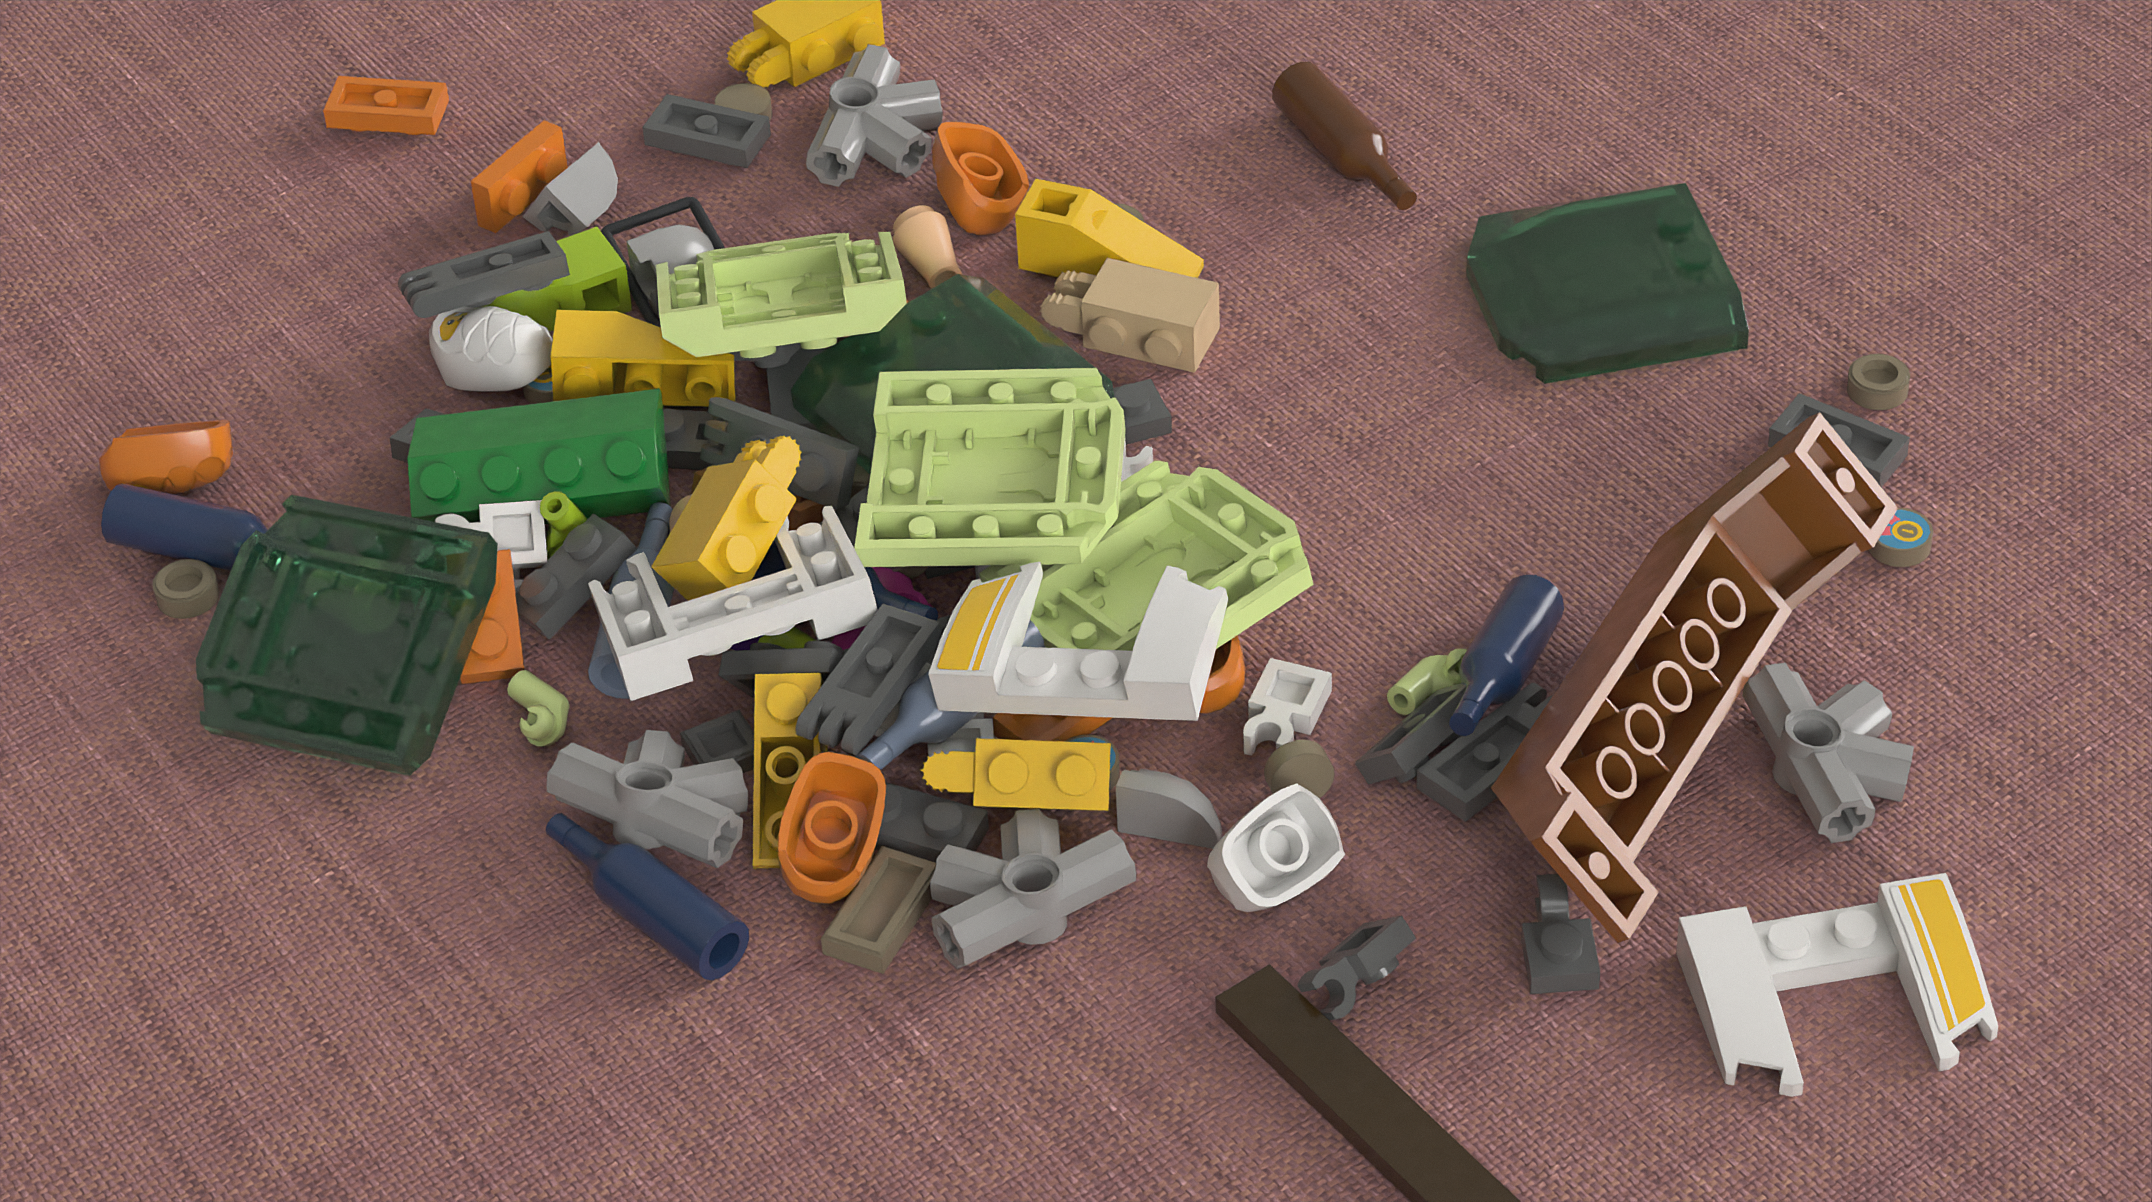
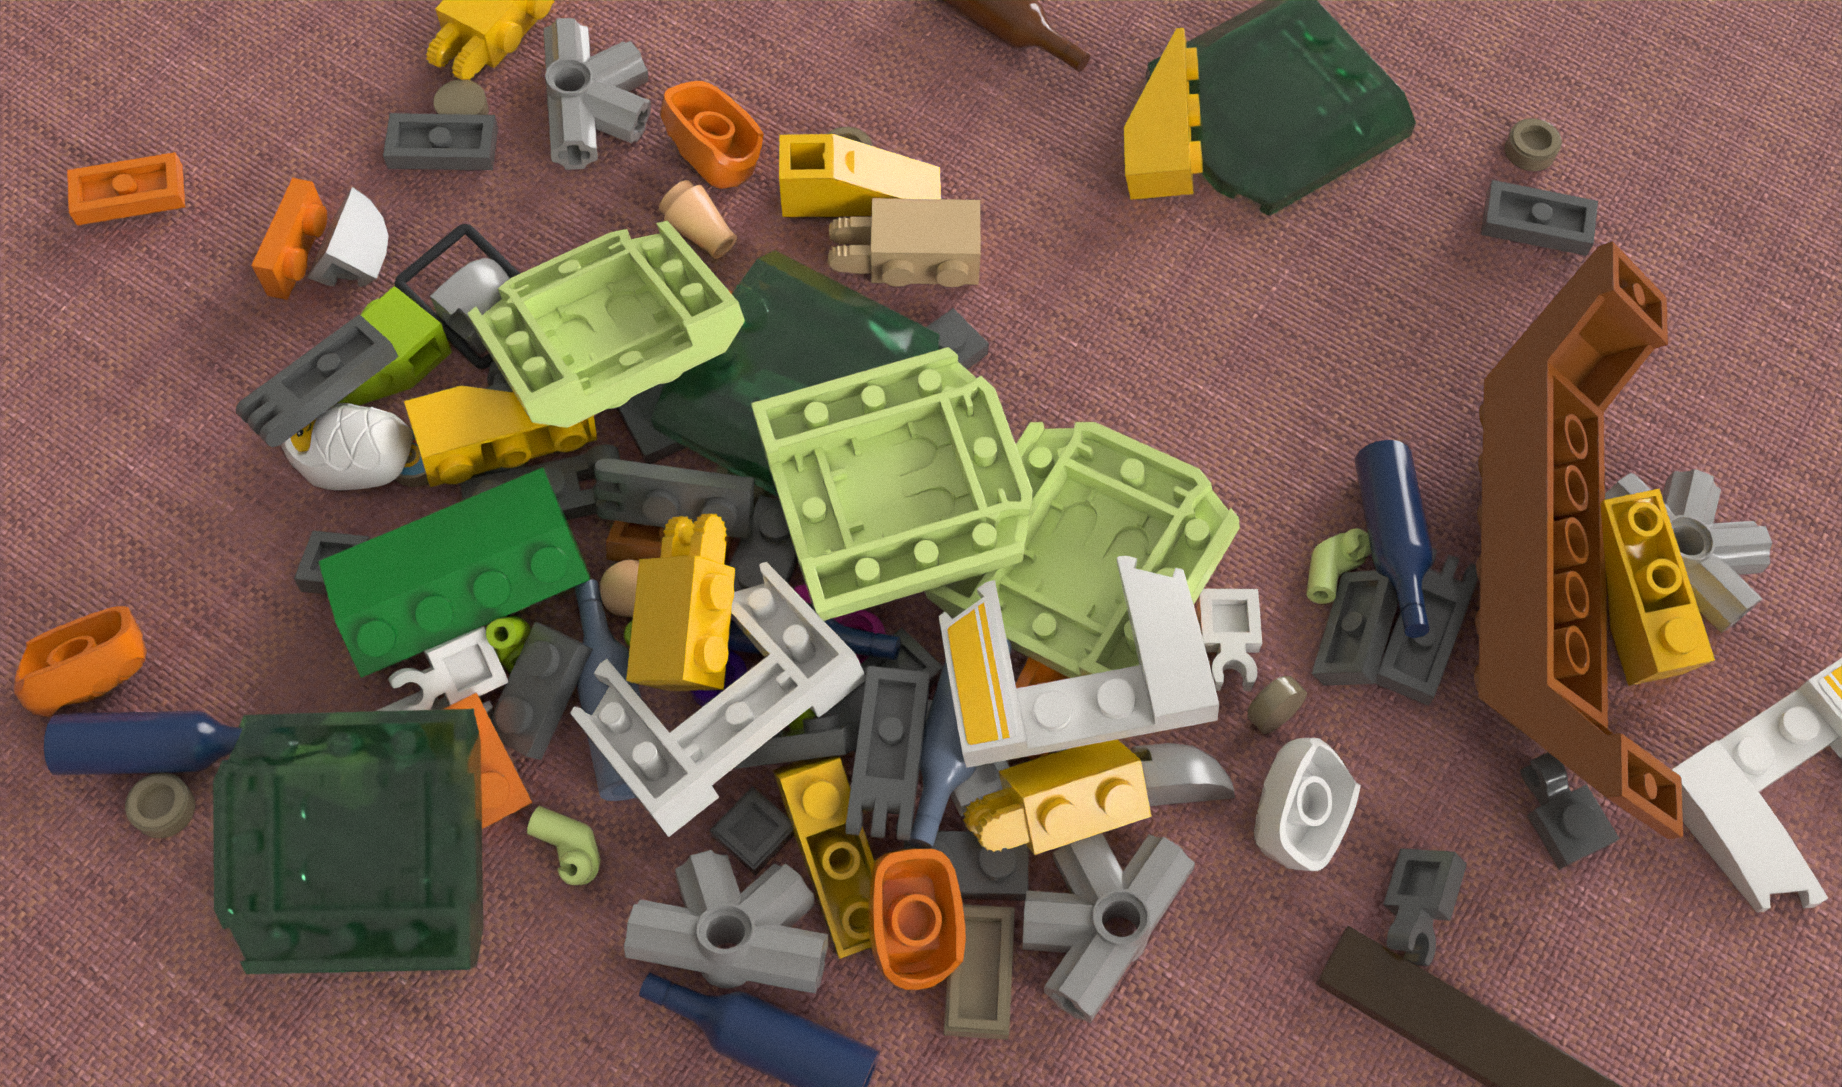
camera: 25 degrees left, 20 degrees up
none -> yellow slope [1124,28,1203,200]
none -> yellow slope [1600,488,1715,686]

